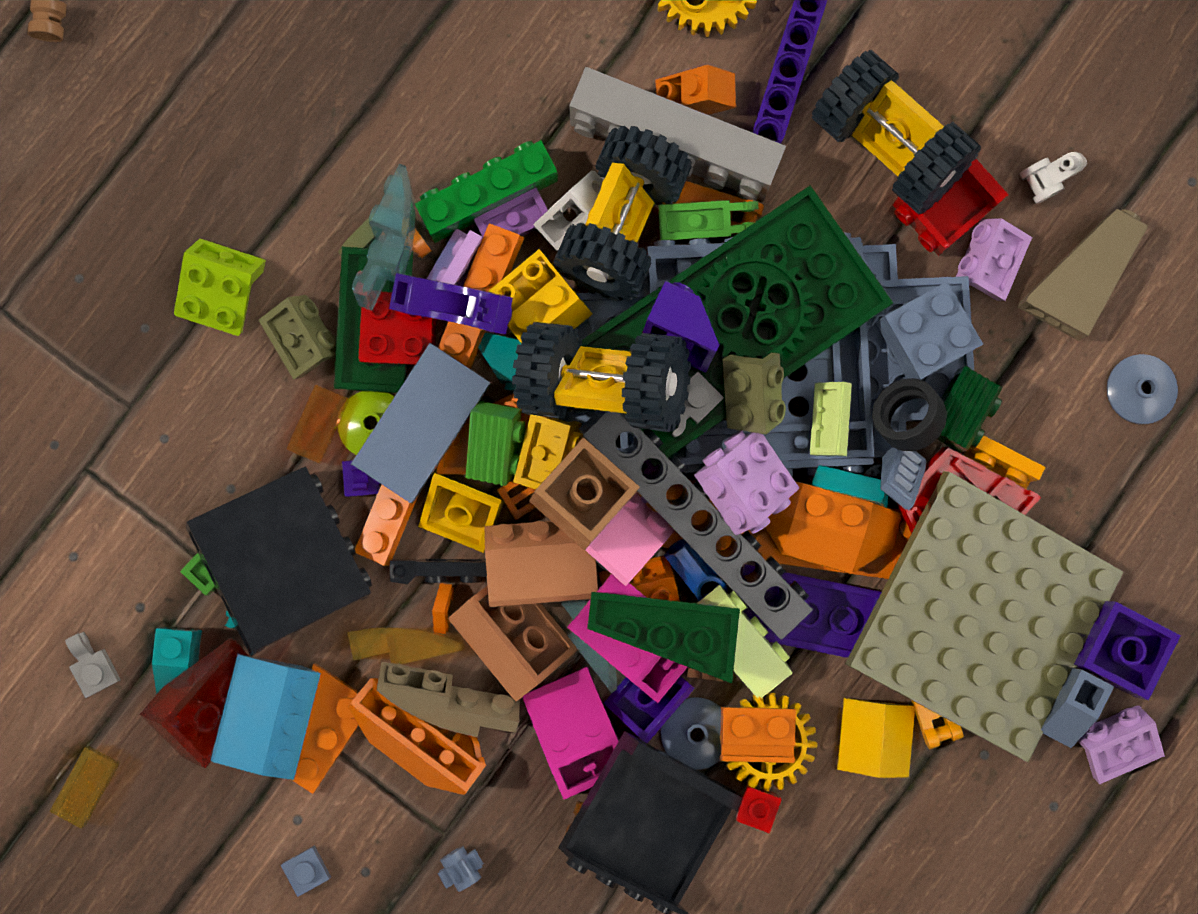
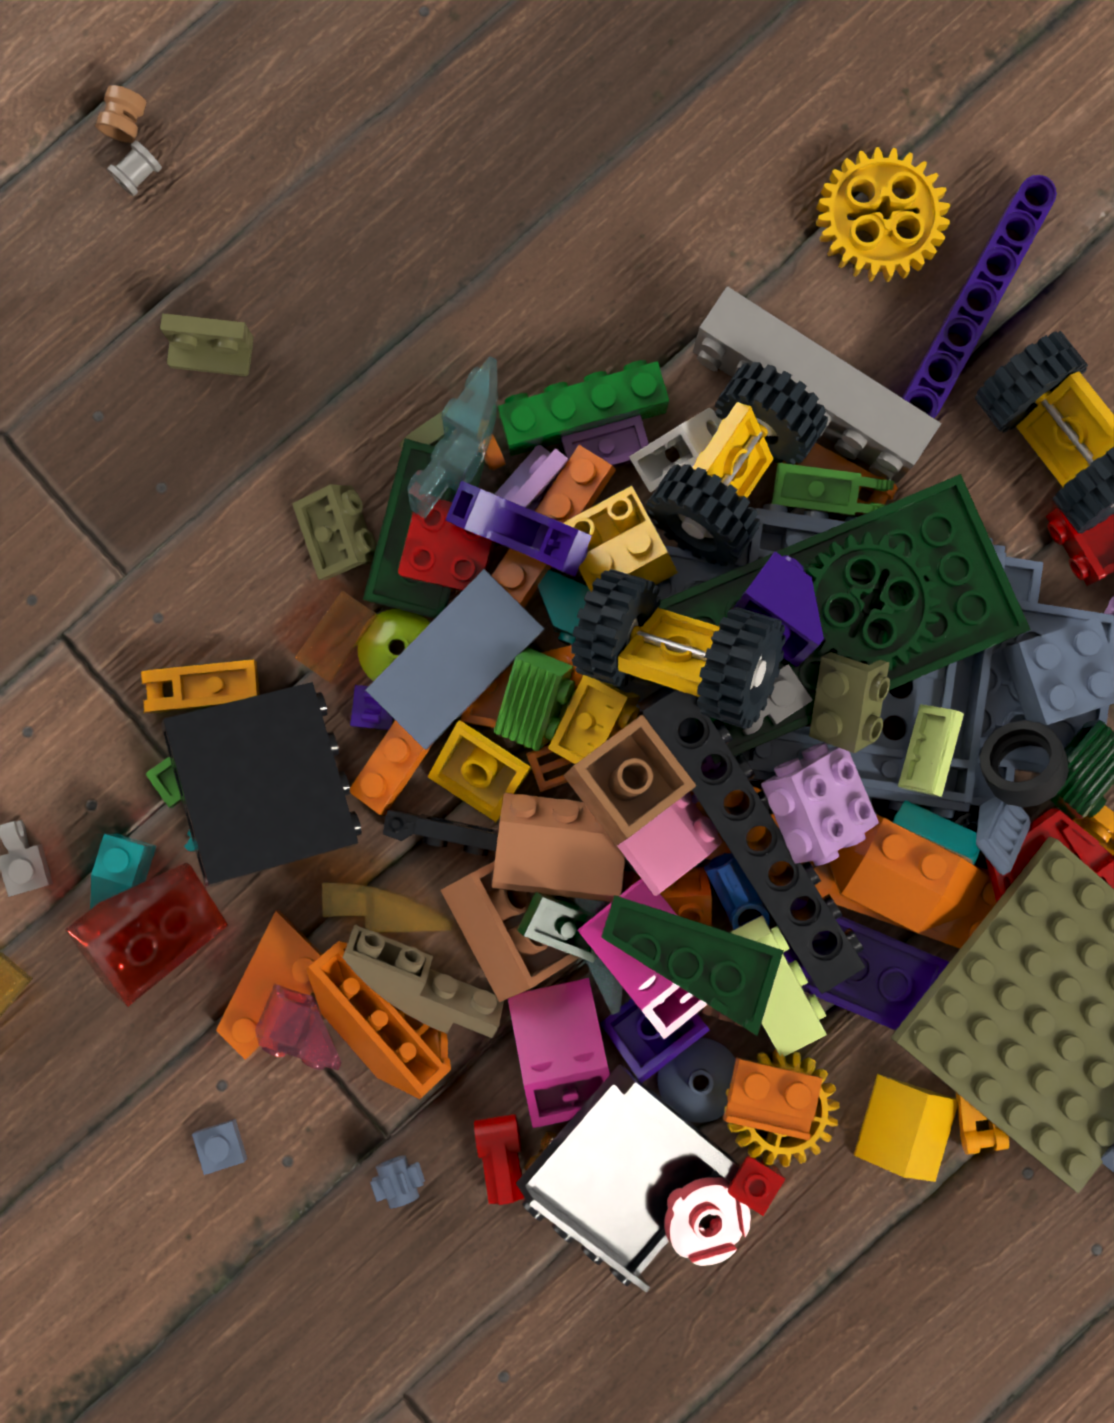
camera: 15 degrees right, 0 degrees up
lime bracket [174,239,266,336] -> none
dark azure slope [211,654,321,780] -> none
orange tile [432,583,454,634] -> none
orange slope [655,65,736,115] -> none
none -> light grey bush [107,140,162,197]
none -> light orange plate [141,659,260,713]
none -> olive bracket [160,313,254,376]
none -> clear pink slope [255,984,342,1070]
none -> red piece [474,1114,525,1205]
none -> slope [517,892,597,963]
none -> plate [664,1177,750,1265]

